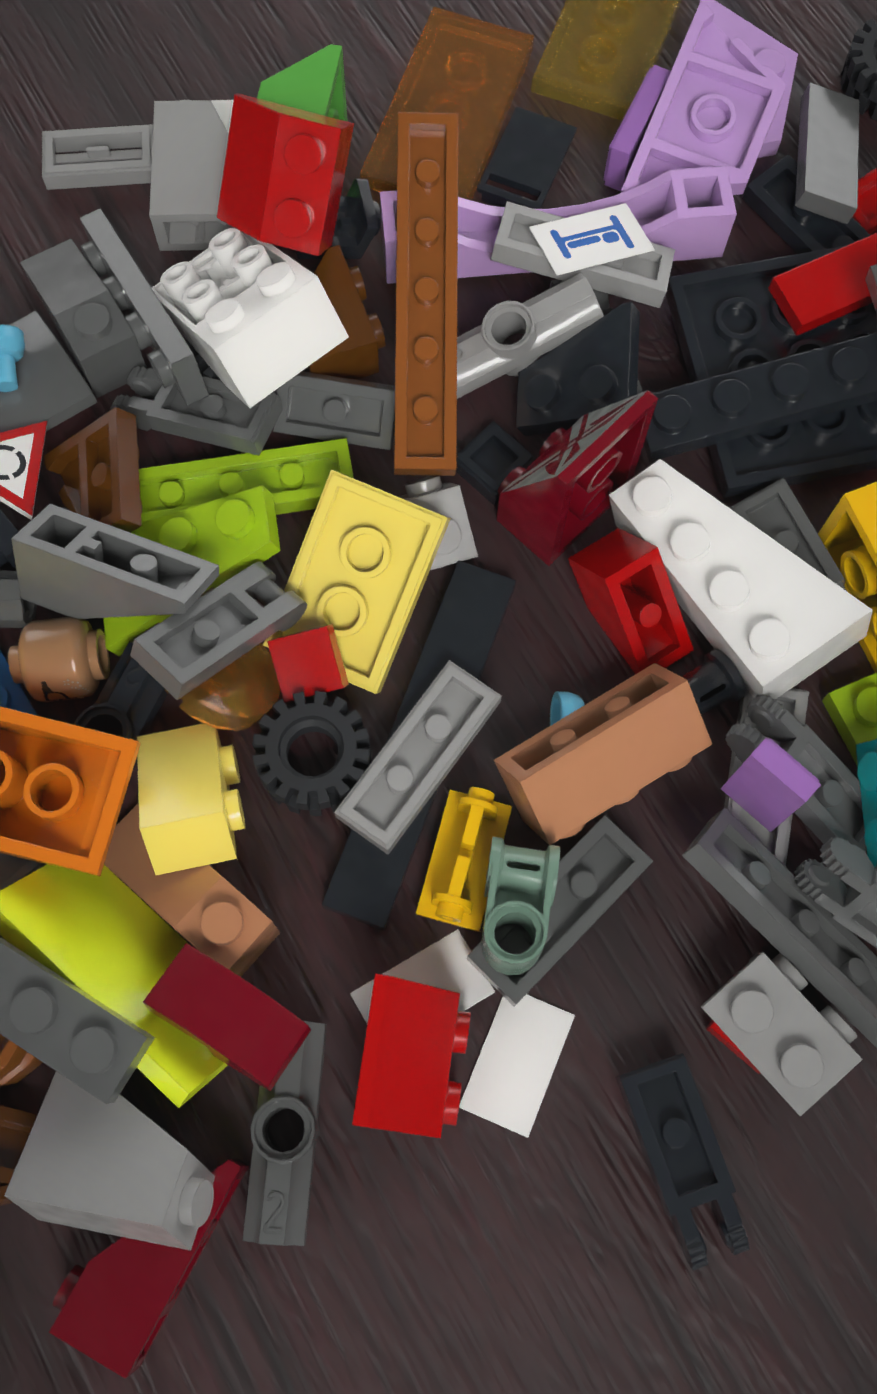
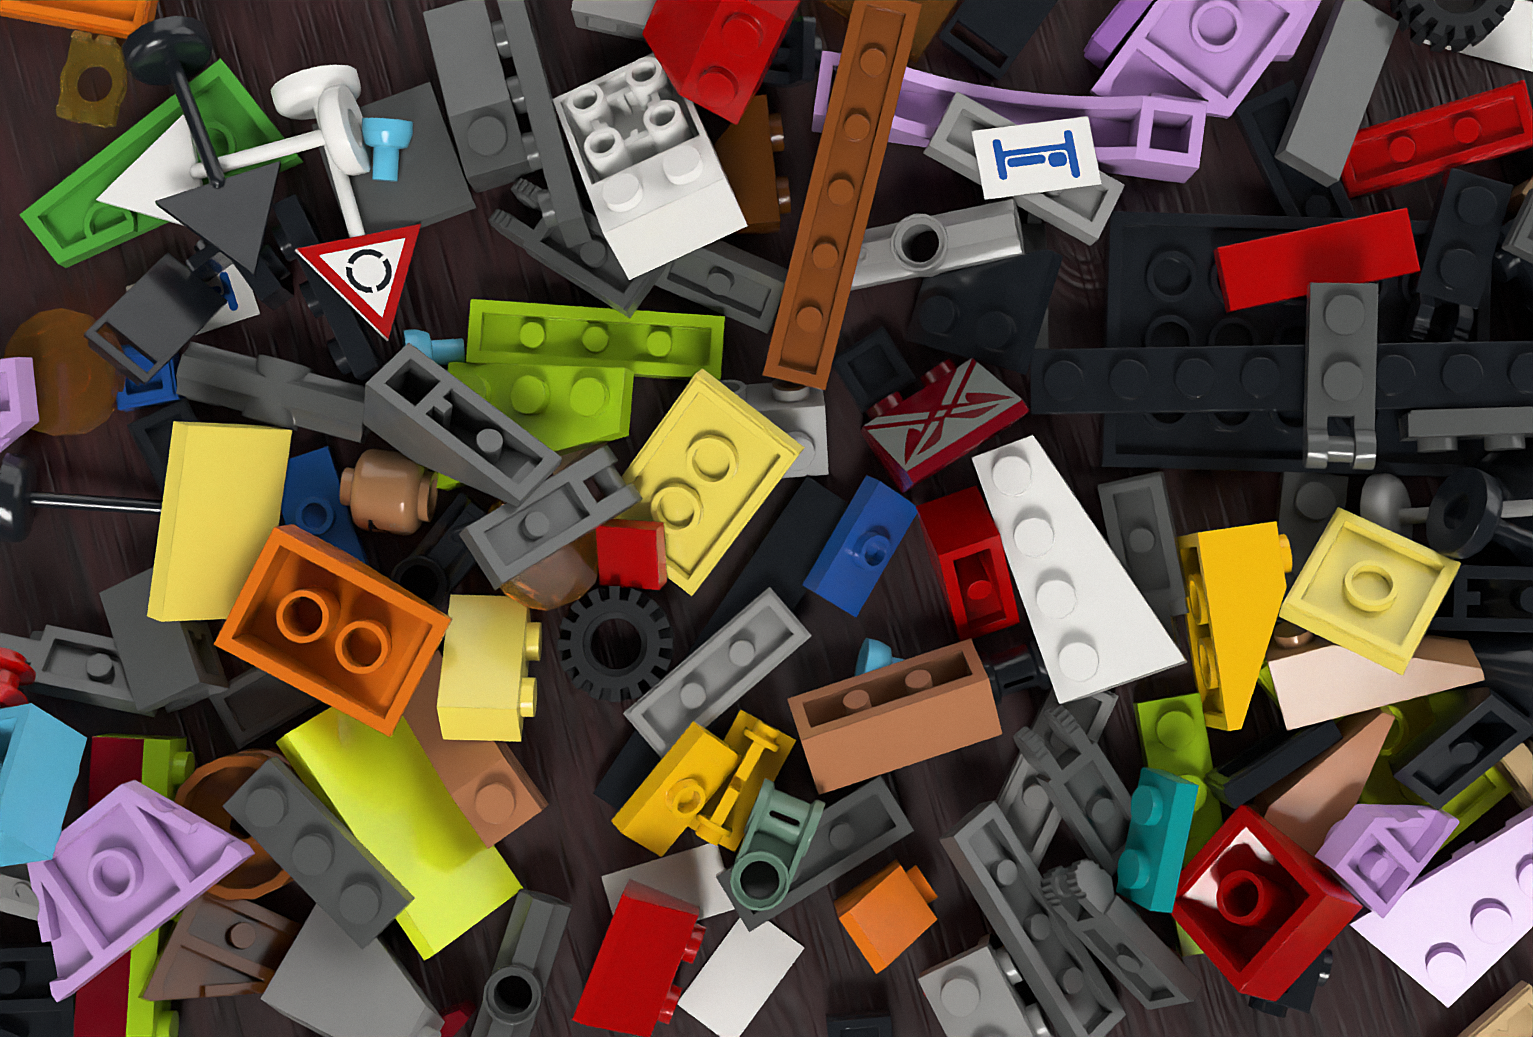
camera: 10 degrees right, 15 degrees up
reddish brown wing [44,407,142,533] -> none
dark red slope [143,943,311,1091] -> none
medium lavender tile [721,737,821,832] -> none
none -> yellow plate [611,721,743,857]
none -> blue plate [802,475,917,617]
none -> orange slope [834,859,938,974]

